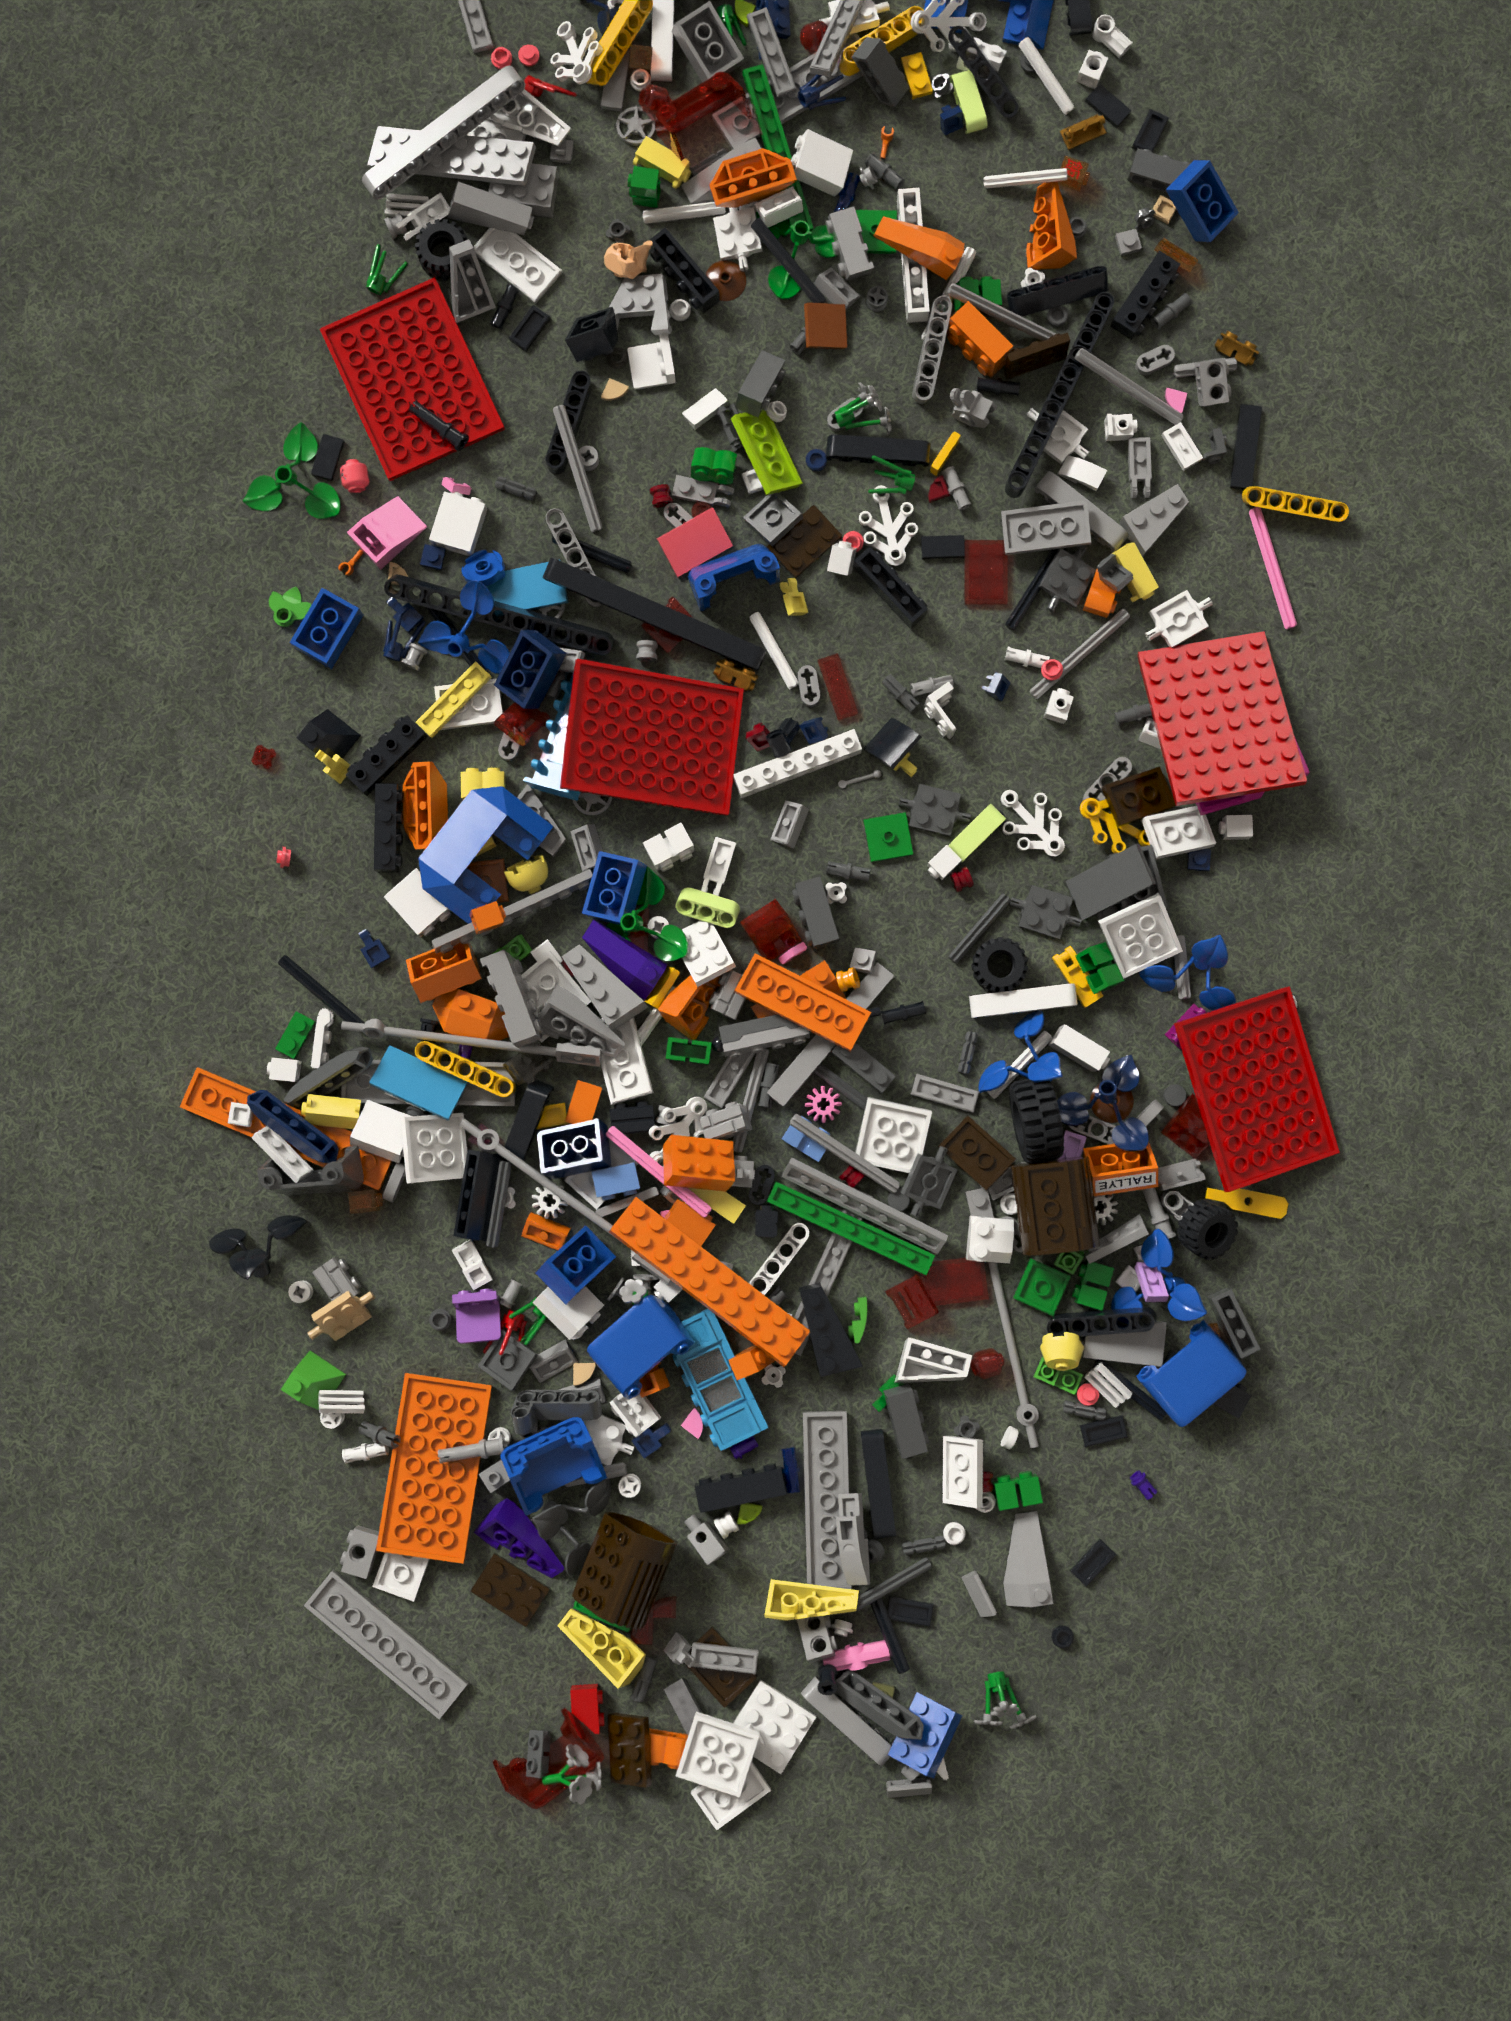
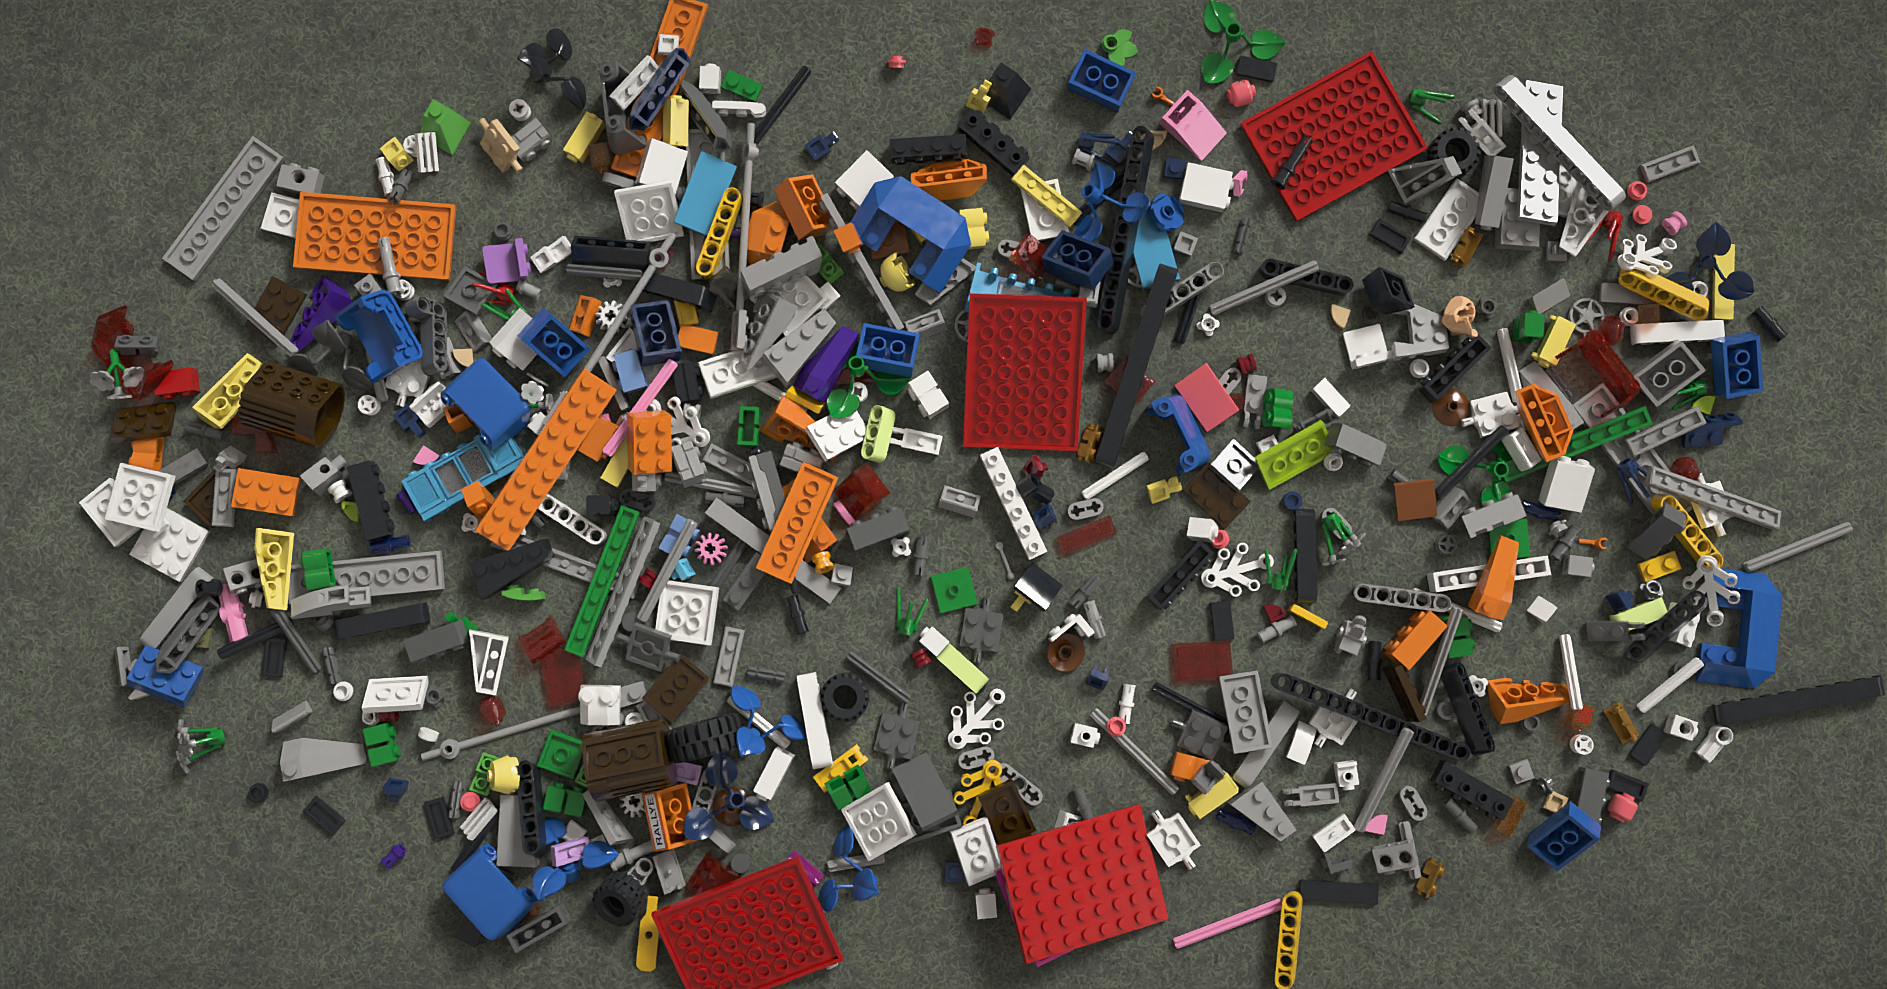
camera: 80 degrees right, 0 degrees up
none -> light grey axle [212,278,299,357]
none -> orange brick [231,468,301,516]
none -> green brick [300,548,336,591]
none -> light yellow bracket [380,137,414,171]
none -> dark blue tile [383,778,409,803]
none -> light yellow brick [563,111,606,163]
none -> medium azure tile [671,558,696,581]
none -> green plant [896,588,929,635]
none -> light grey beam [958,746,994,769]
none -> reddish brown dish [1047,633,1085,672]
none -> light grey plate [1173,232,1198,257]
none -> white plate [1197,313,1219,336]
none -> clear blue pin [1215,807,1256,835]
none -> pearl gold hinge [1450,226,1483,268]
none -> white slope [1526,595,1557,622]
none -> light grey slope [1528,278,1570,314]
none -> light grey brick [1562,555,1595,577]
none -> white wheel [1569,734,1594,755]
none -> dark grey hinge [1587,621,1645,641]
none -> coral head [1607,792,1638,823]
none -> bright pink wheel [1662,211,1687,236]

